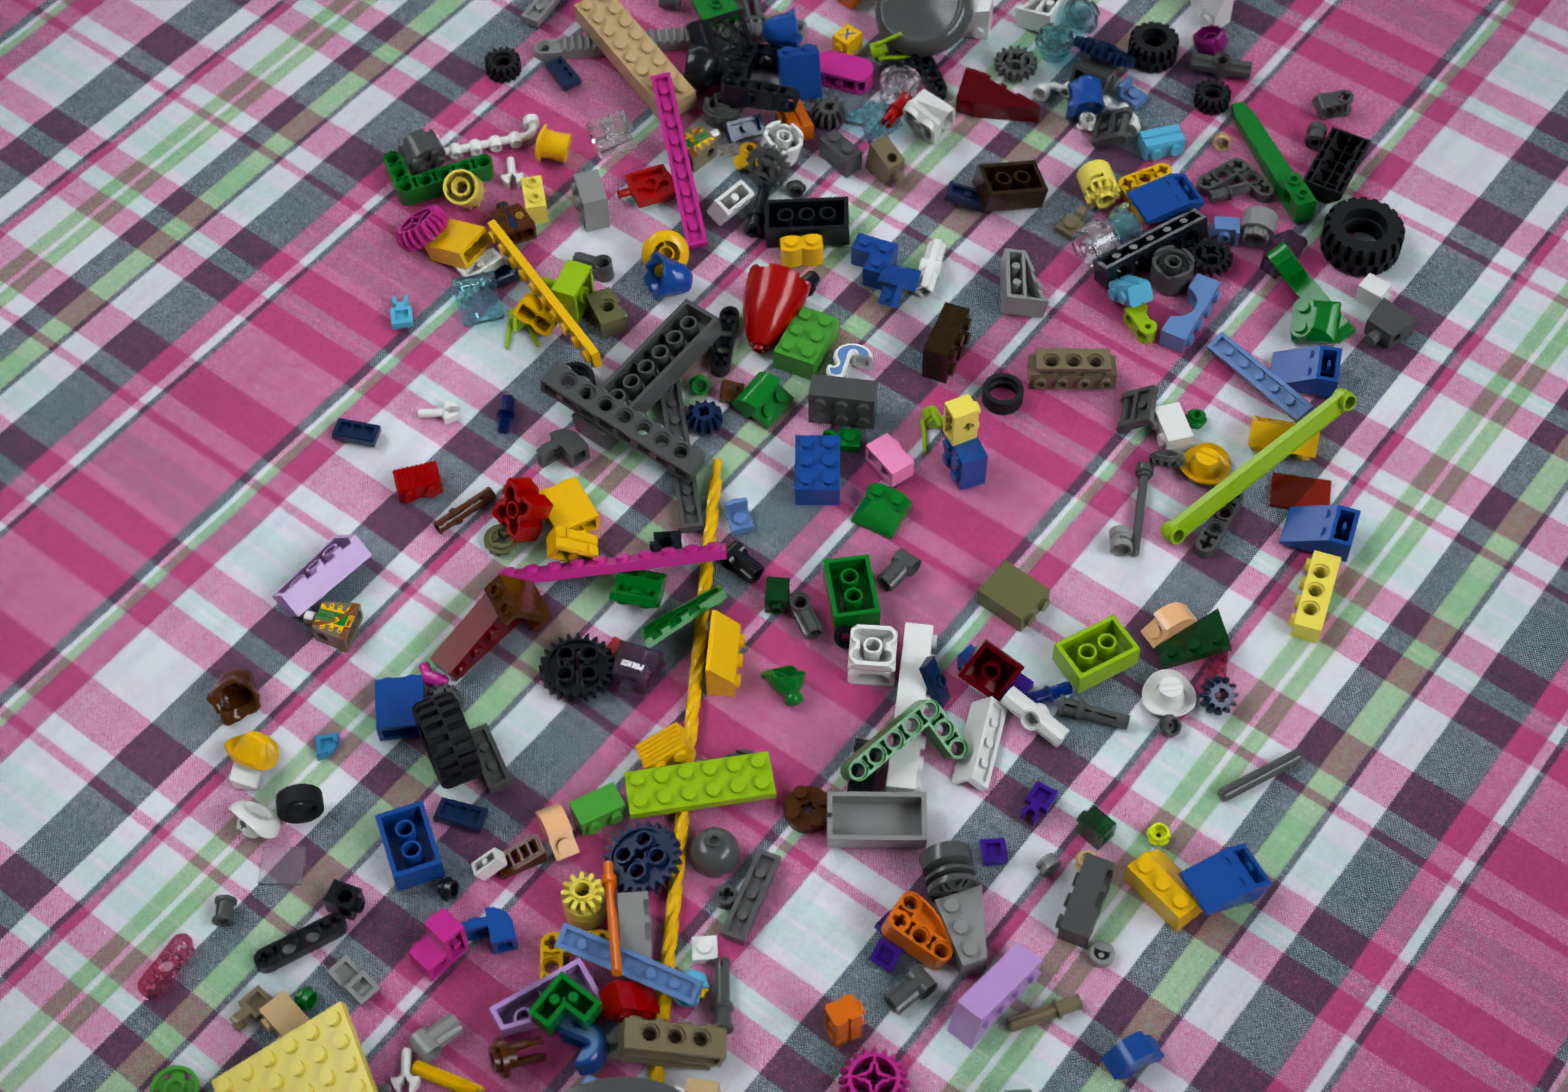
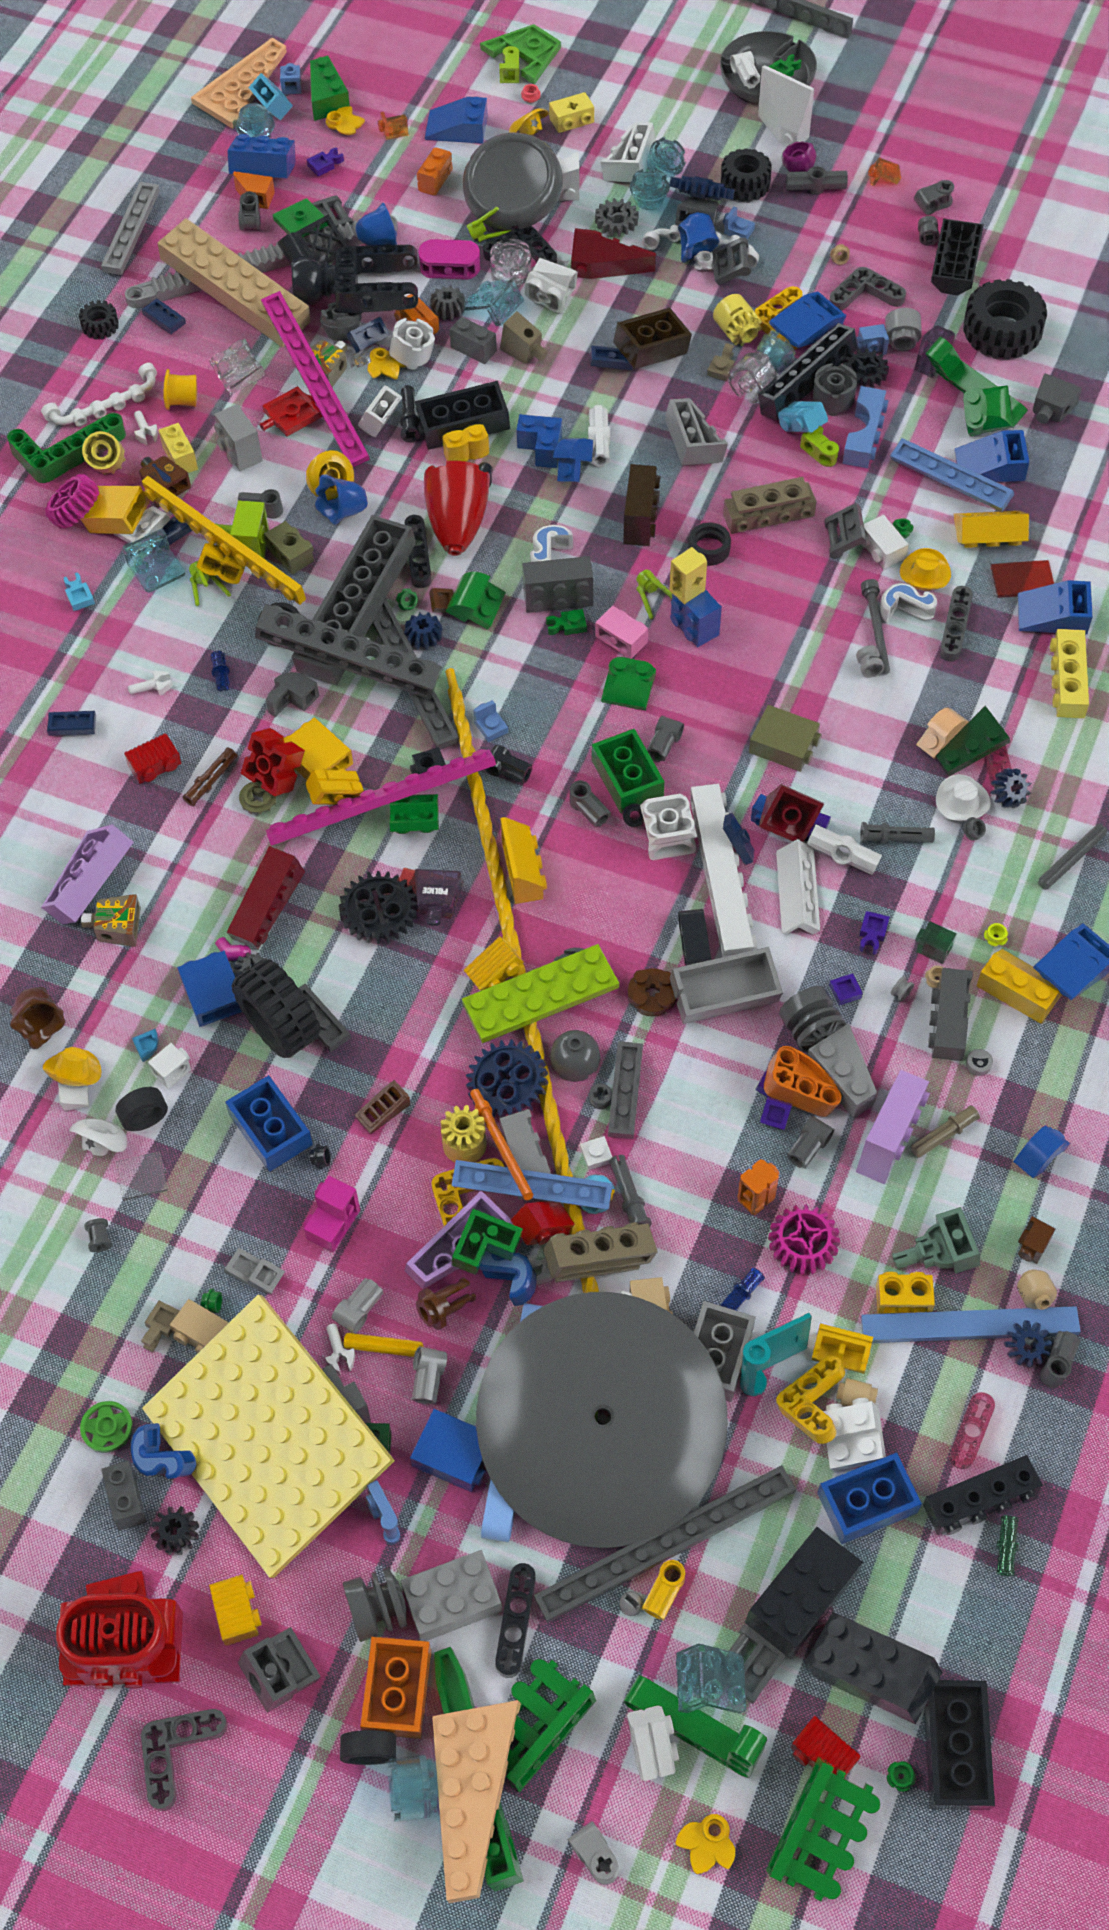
camera: 15 degrees left, 5 degrees up
clear pink beam [138,933,195,1000] -> none
black beam [253,912,348,974] -> none
black brick [323,879,366,921] -> none
dark grey brick [398,129,446,174] -> none
dark blue plate [433,797,489,834] -> none
blue brick [461,907,519,954] -> none
white piece [471,847,507,881] -> none
reddish brown panel [484,574,554,632] -> none
light nougat brick [535,803,580,861] -> none
bright green brick [568,782,627,837] -> none
green wing [639,584,727,649] -> none
dark grey gear [745,143,790,187] -> none
green hair [761,665,806,706] -> none
dark green brick [765,577,790,615] -> none
bright green brick [774,306,839,380] -> none
blue brick [776,43,822,101] -> none
dark grey plate [786,180,806,199] -> none
blue brick [795,435,840,505] -> none
yellow brick [832,23,863,55] -> none
green beam [840,699,969,781] -> none
red pin [880,91,913,129] -> none
clear blue axle [1025,681,1073,704] -> none
lime brick [1052,614,1140,694] -> none
medium azure brick [1137,124,1186,161] -> none
dark grey gear [1149,450,1186,468] -> none
lime piece [1160,388,1357,545] -> none
black tyre [1193,78,1231,116] -> none
dark grey axle [1208,181,1250,204] -> none
green piece [1231,101,1317,223] -> none
white brick [1355,273,1392,310] -> none
none -> white brick [148,1043,191,1089]
none -> clear orange bracket [868,157,901,186]
none -> white animal [879,583,937,623]

